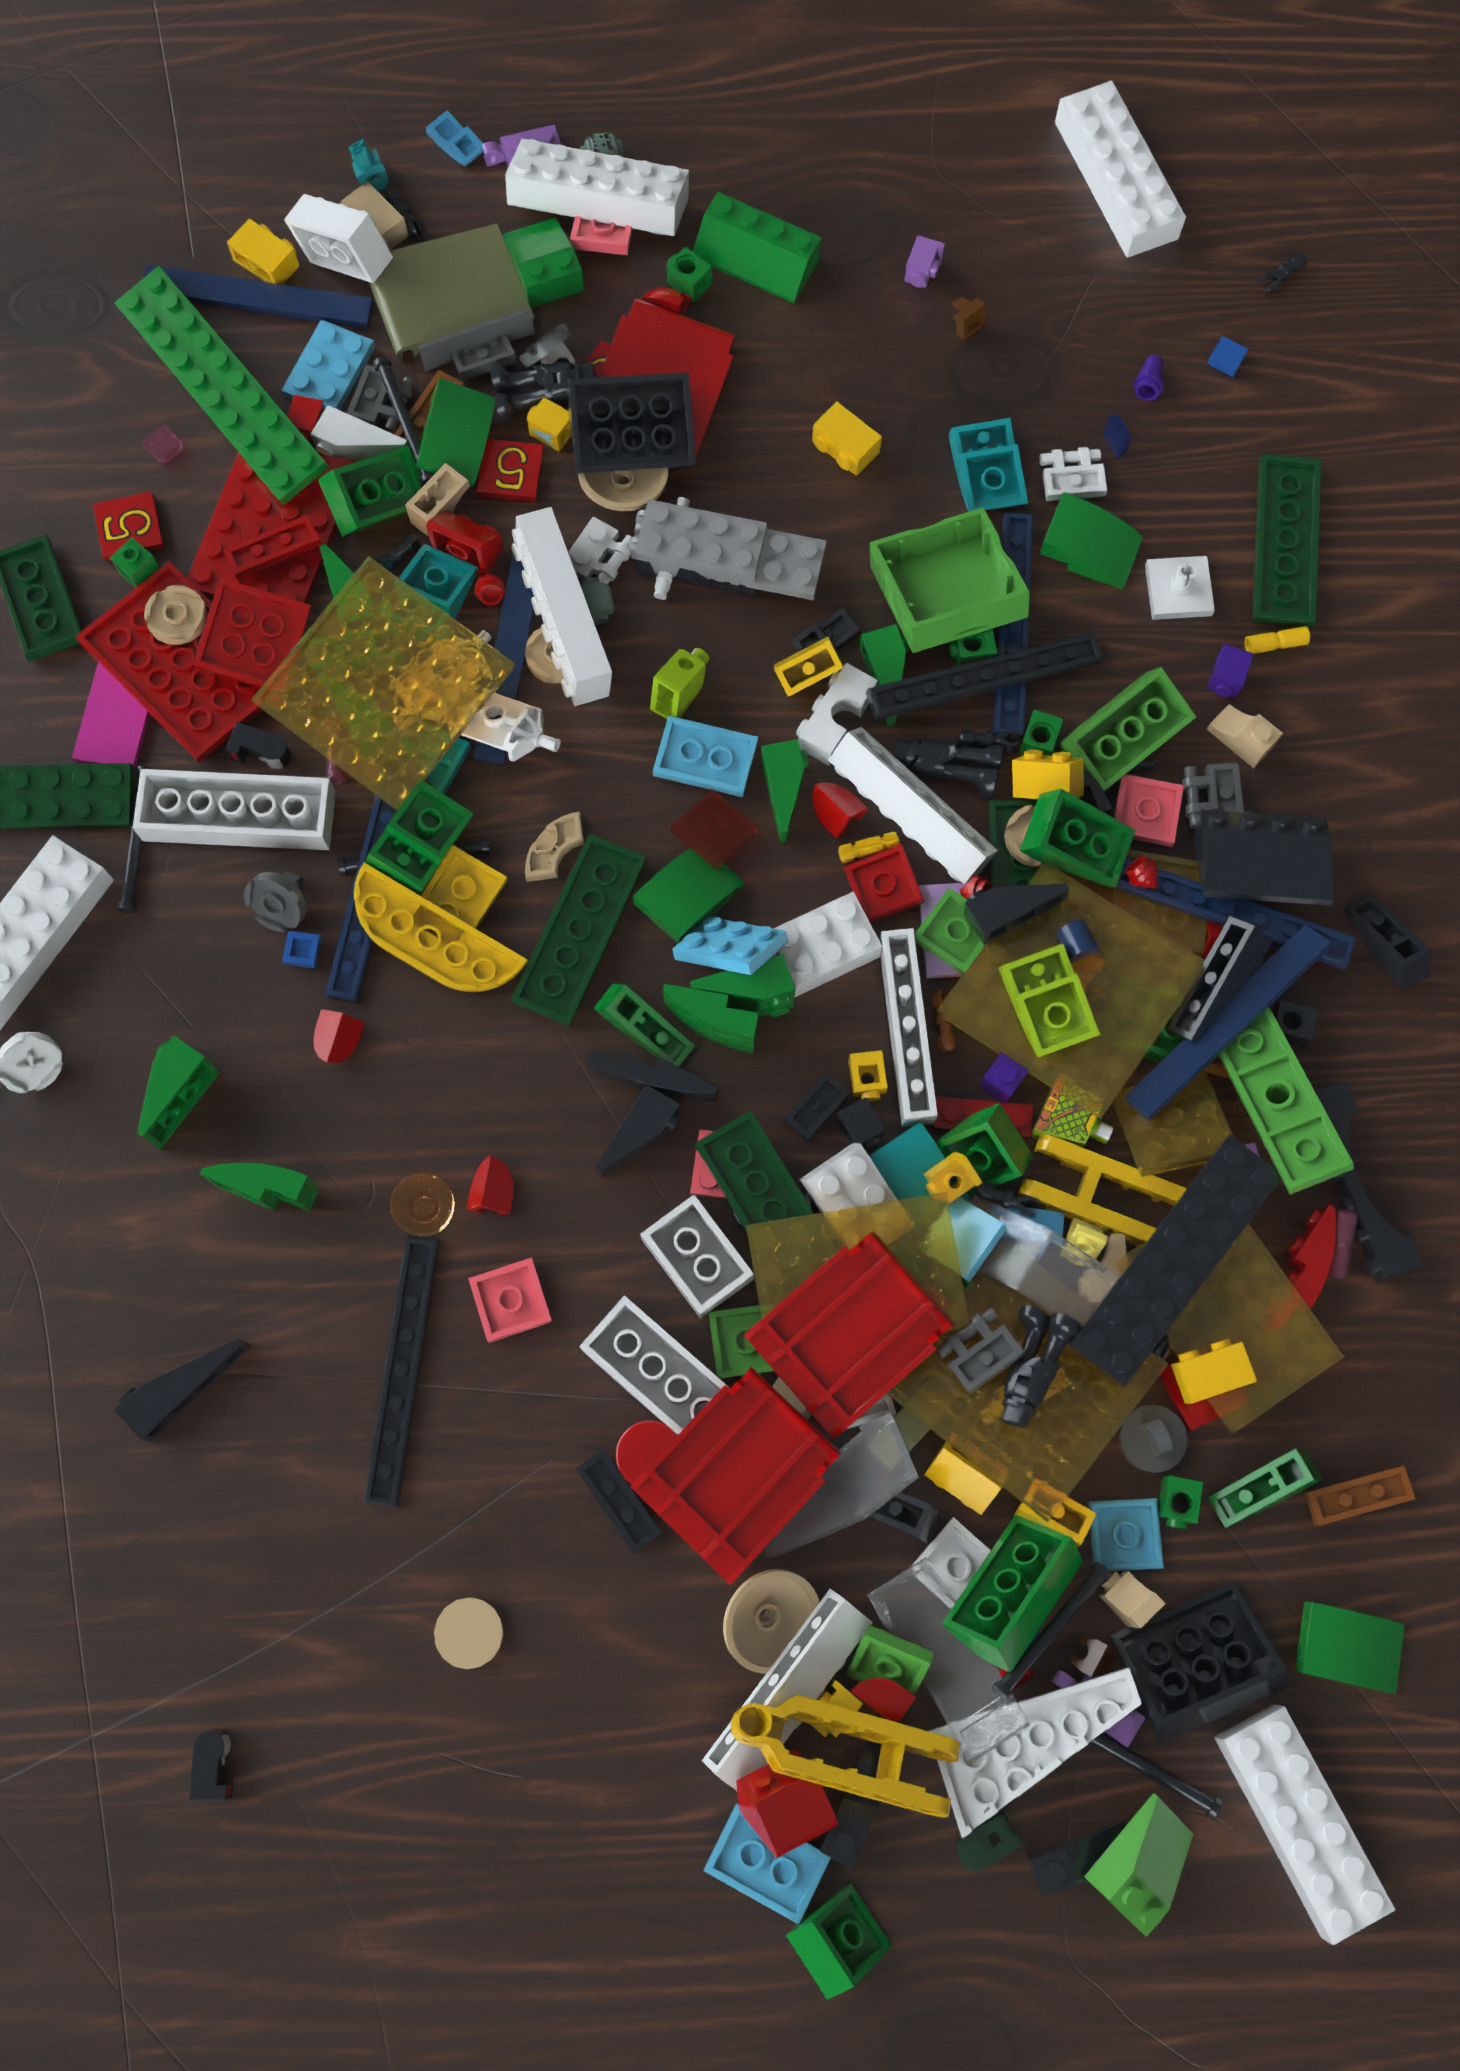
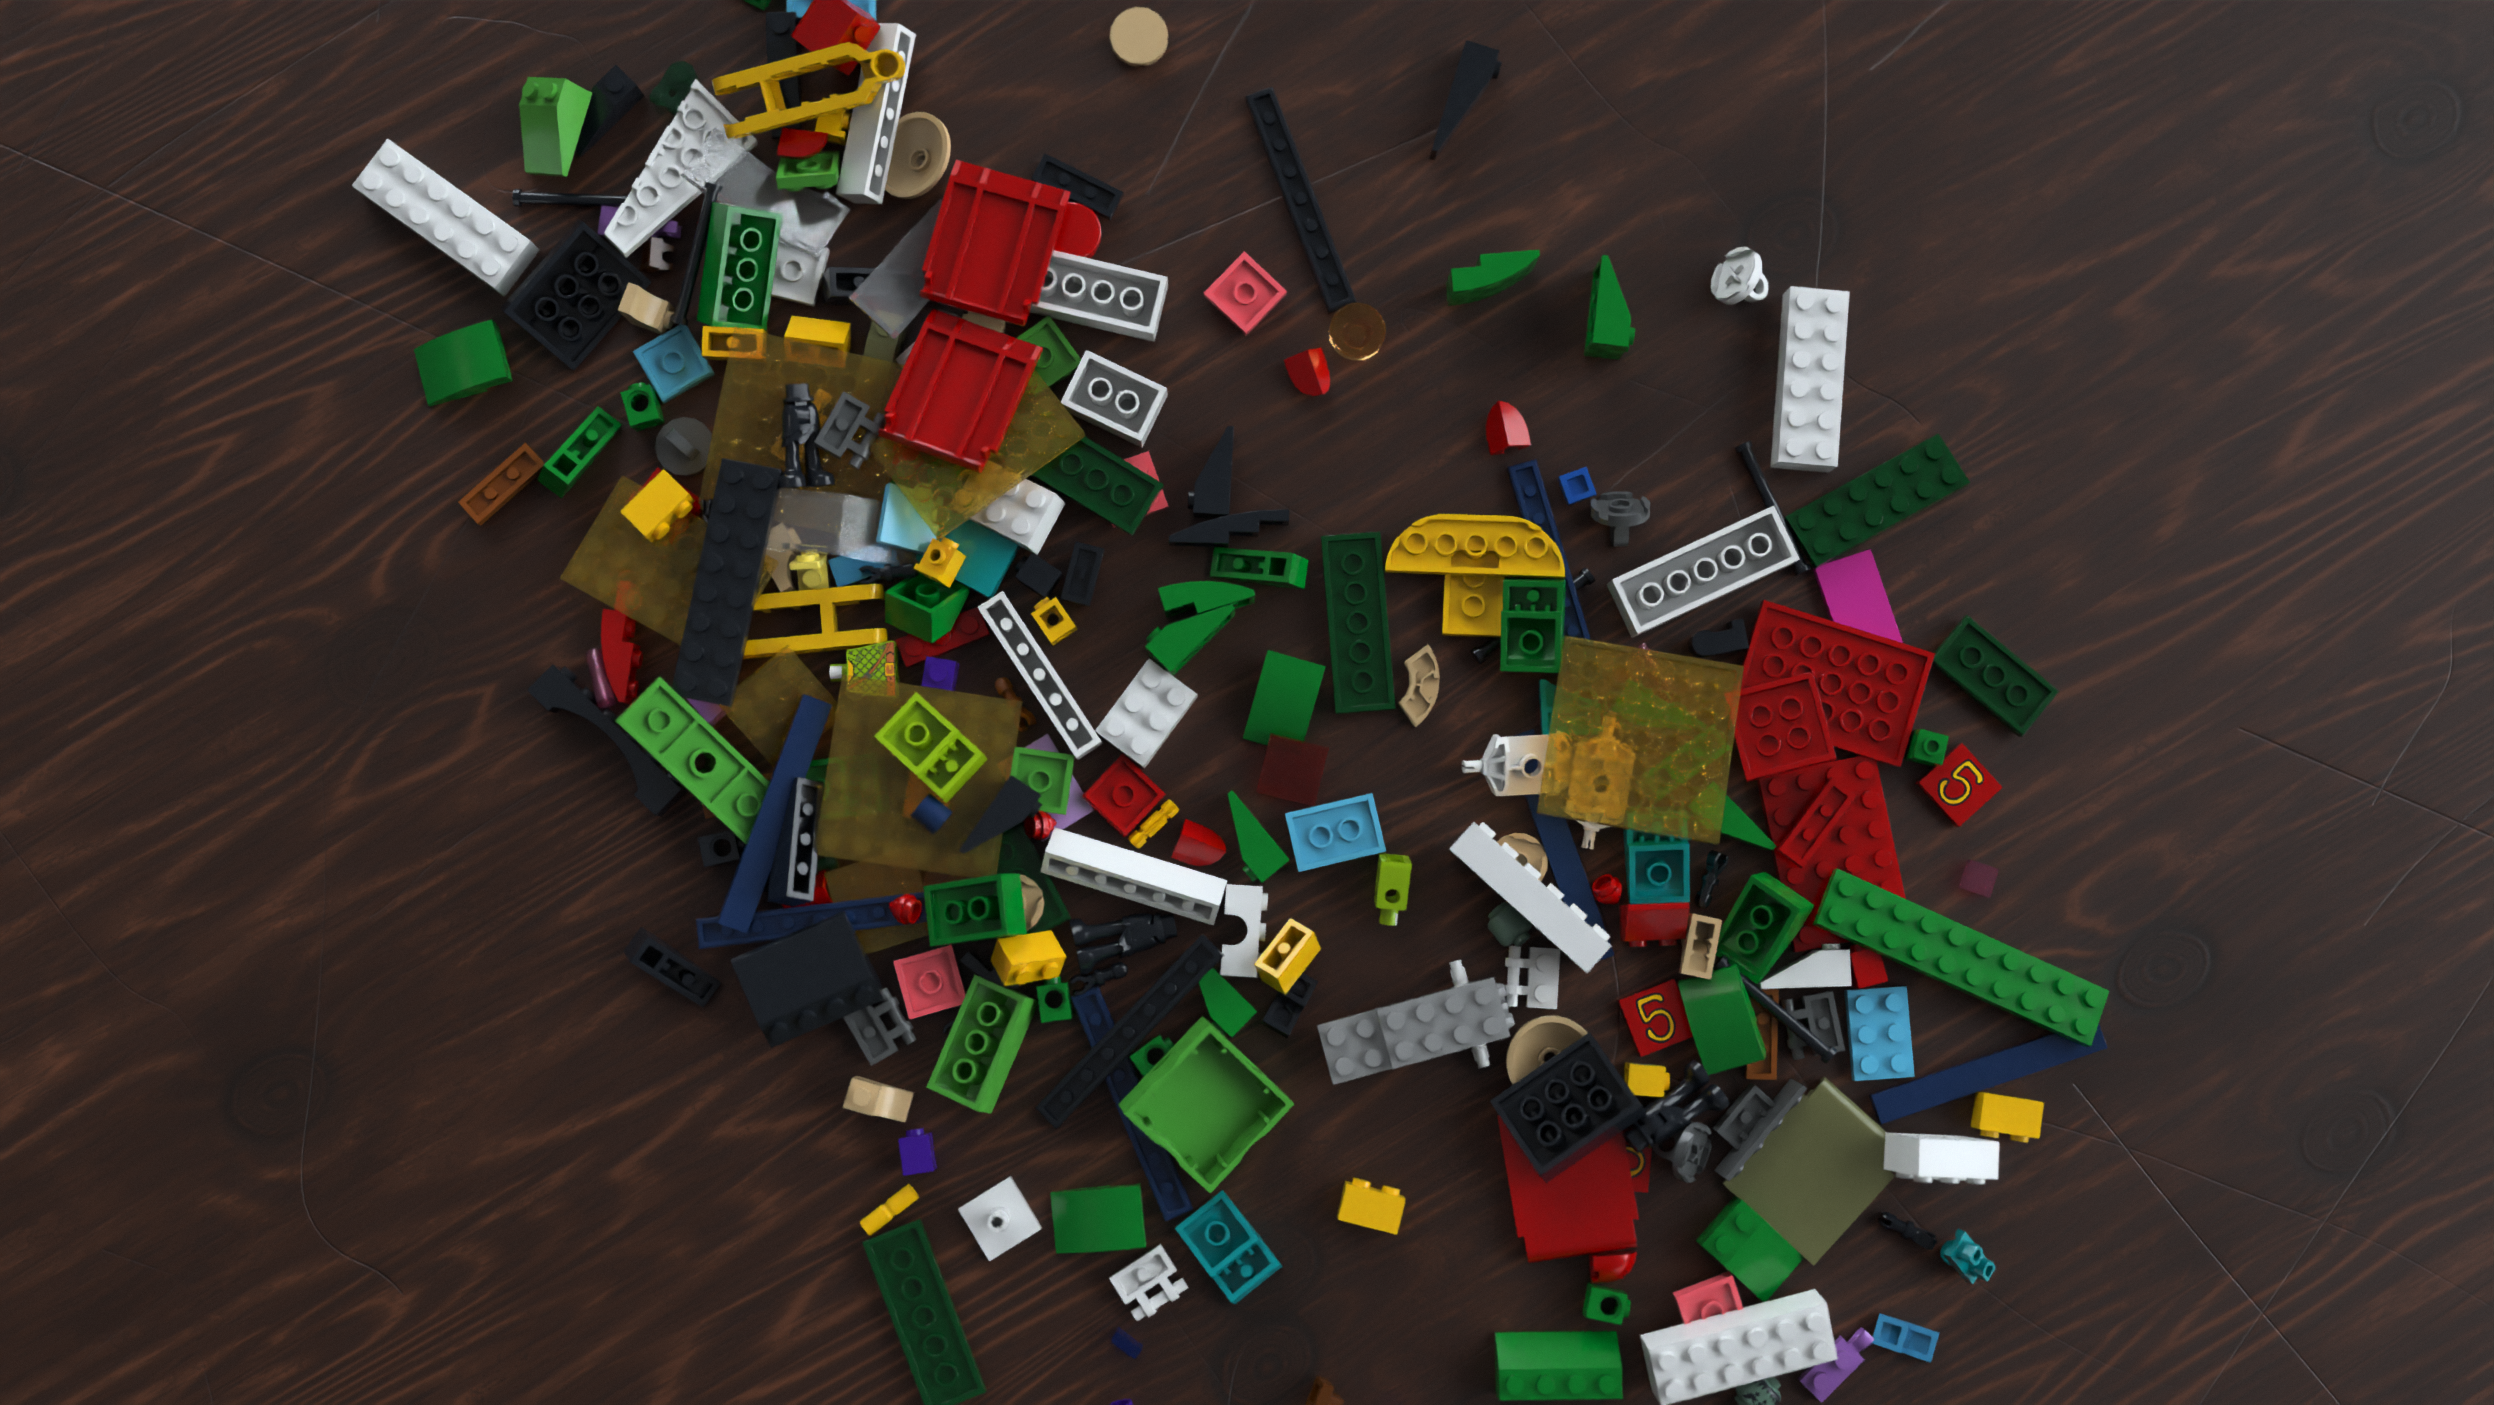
camera: 145 degrees right, 10 degrees up
tan tile [144,585,208,645] -> none
tan brick [341,181,409,251] -> none
medium azure plate [672,917,788,975] -> none

